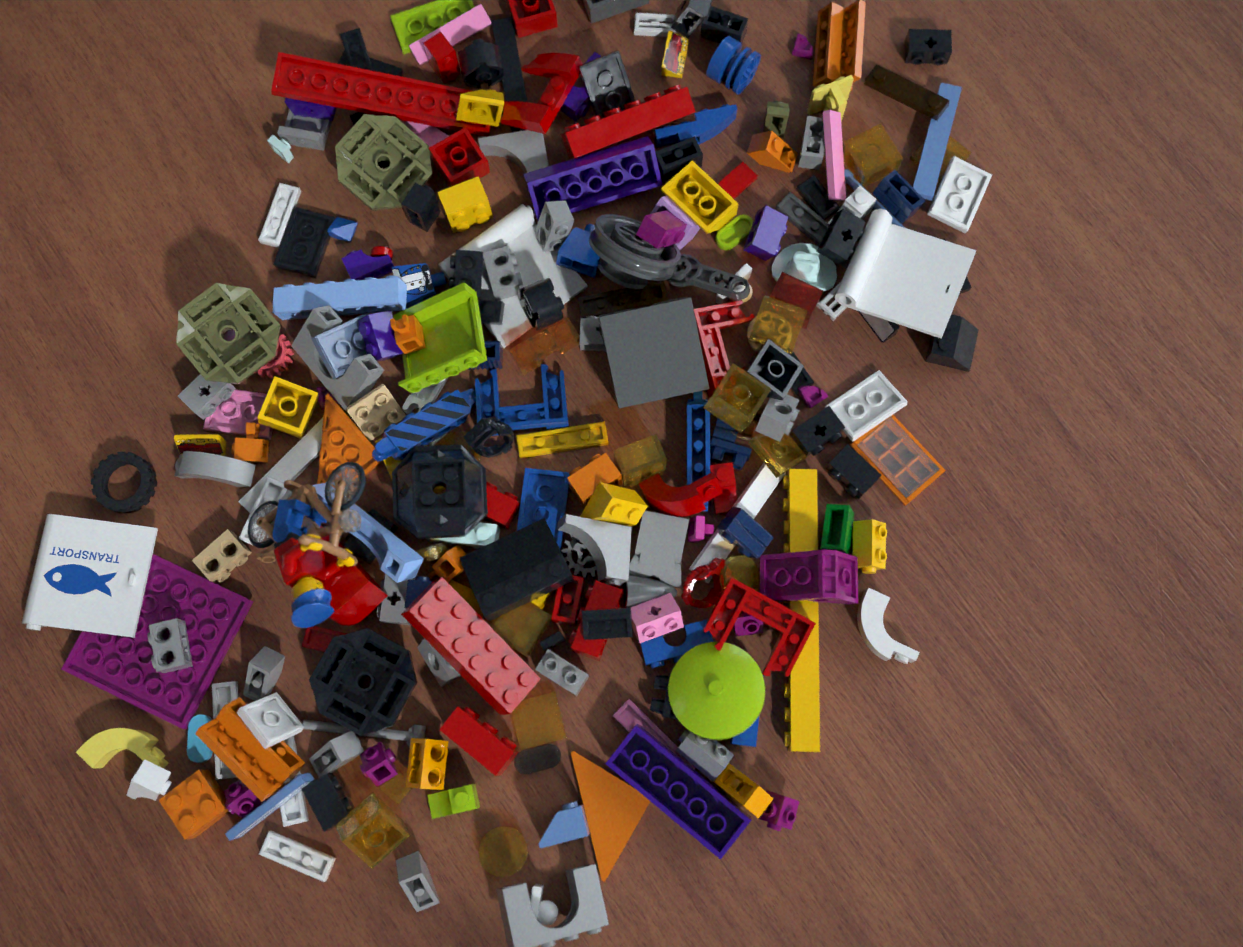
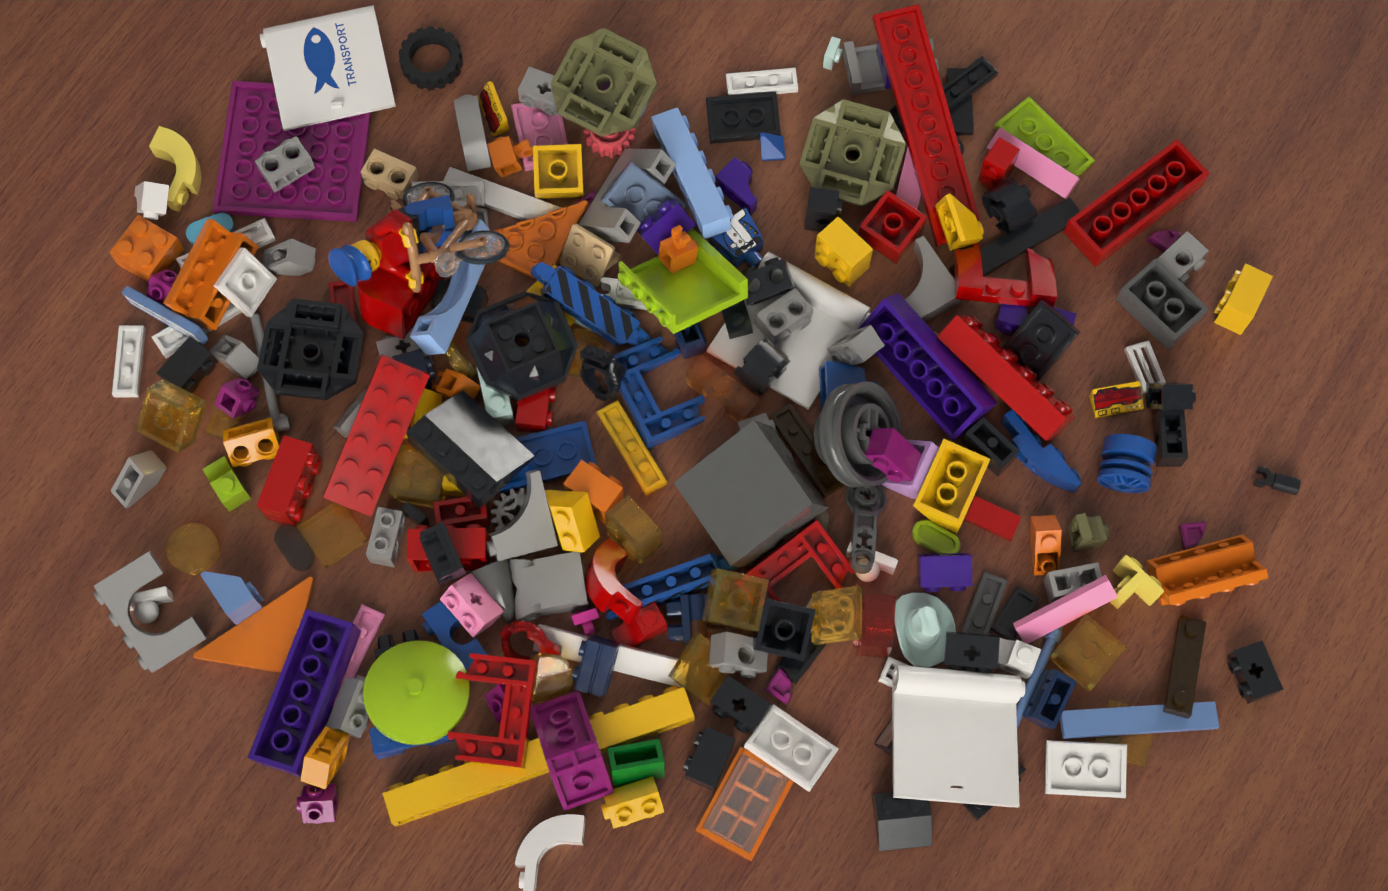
camera: 65 degrees right, 5 degrees down
red tile [371,246,393,261] -> none

